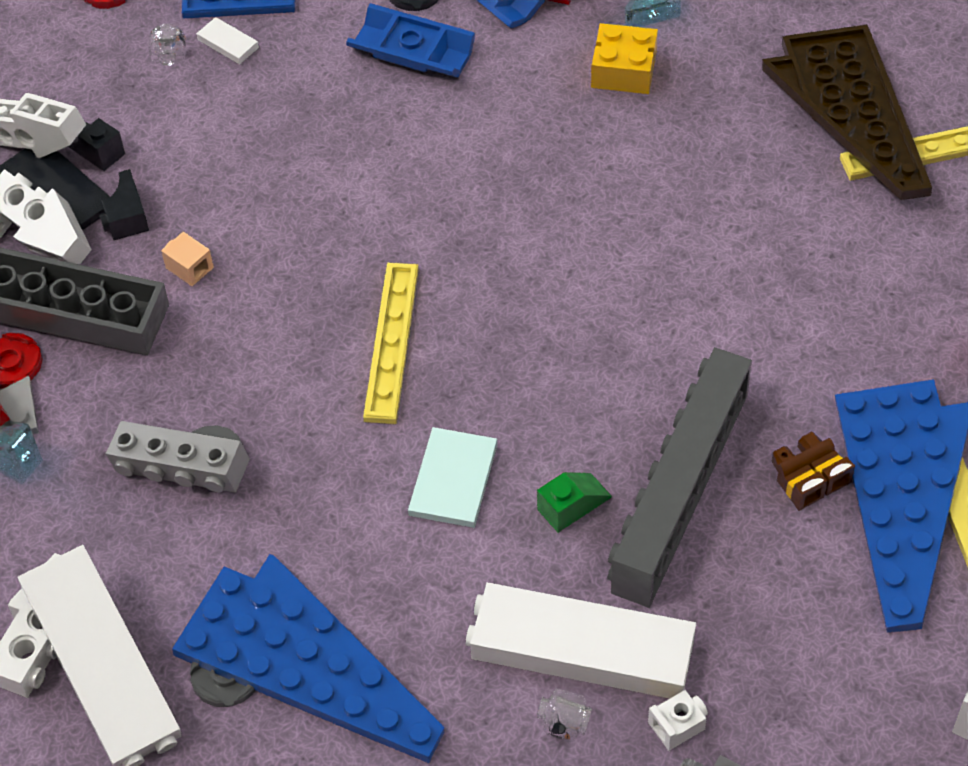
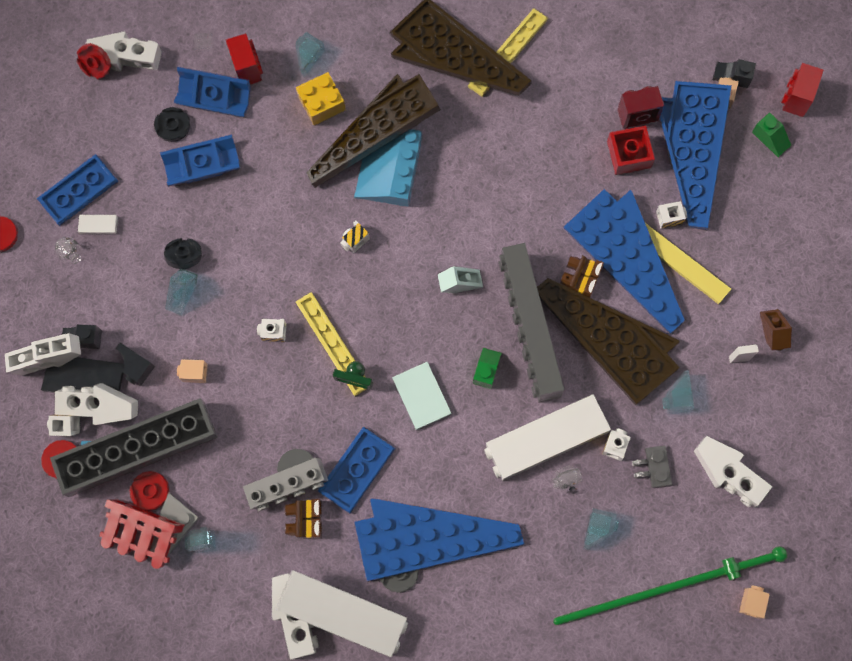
camera: 35 degrees left, 20 degrees up
none -> black tile [164,238,202,269]
none -> clear light blue slope [165,269,198,316]
none -> white brick [257,319,287,342]
none -> reddish brown hips [285,499,322,539]
none -> dark brown wing [306,74,441,188]
none -> blue tile [318,427,395,514]
none -> dark green tile [333,361,373,390]
none -> brick [340,221,370,254]
none -> dark azure slope [354,129,422,207]
none -> light aqua slope [438,266,483,293]
none -> dark brown wing [537,278,680,406]
none -> clear light blue slope [662,370,694,414]

